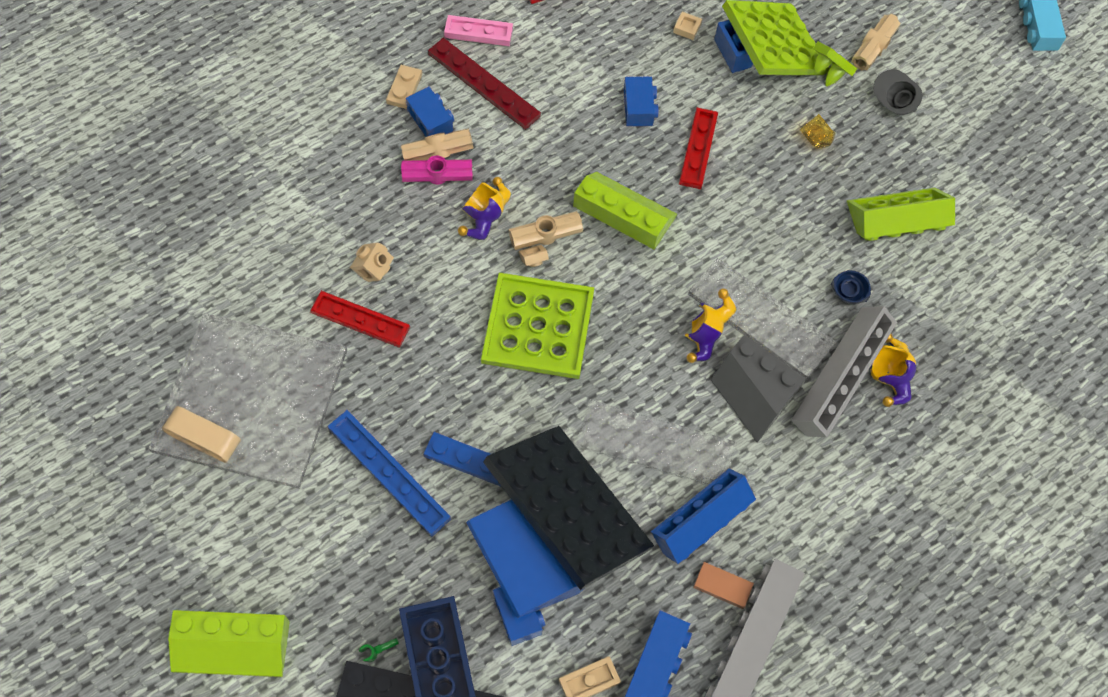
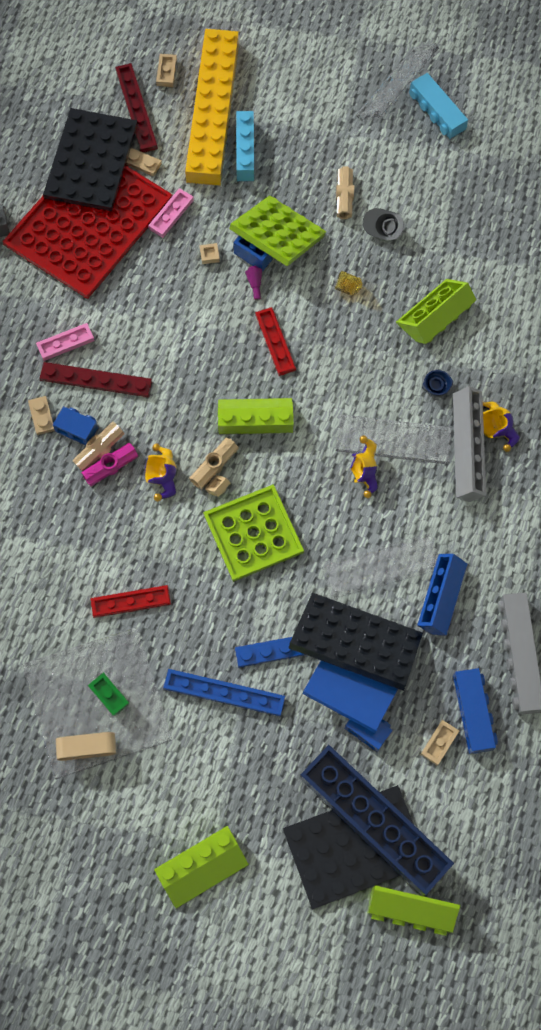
camera: 30 degrees left, 5 degrees up
tan brick [350,243,394,282] -> none
green hand [359,638,399,663] -> none
blue brick [623,76,659,126] -> none
nougat tile [693,562,754,609] -> none
dark grey wedge [711,334,806,443] -> none
lime tile [813,41,857,87] -> none
none -> green plate [88,672,129,717]
none -> magenta cone [245,266,262,300]

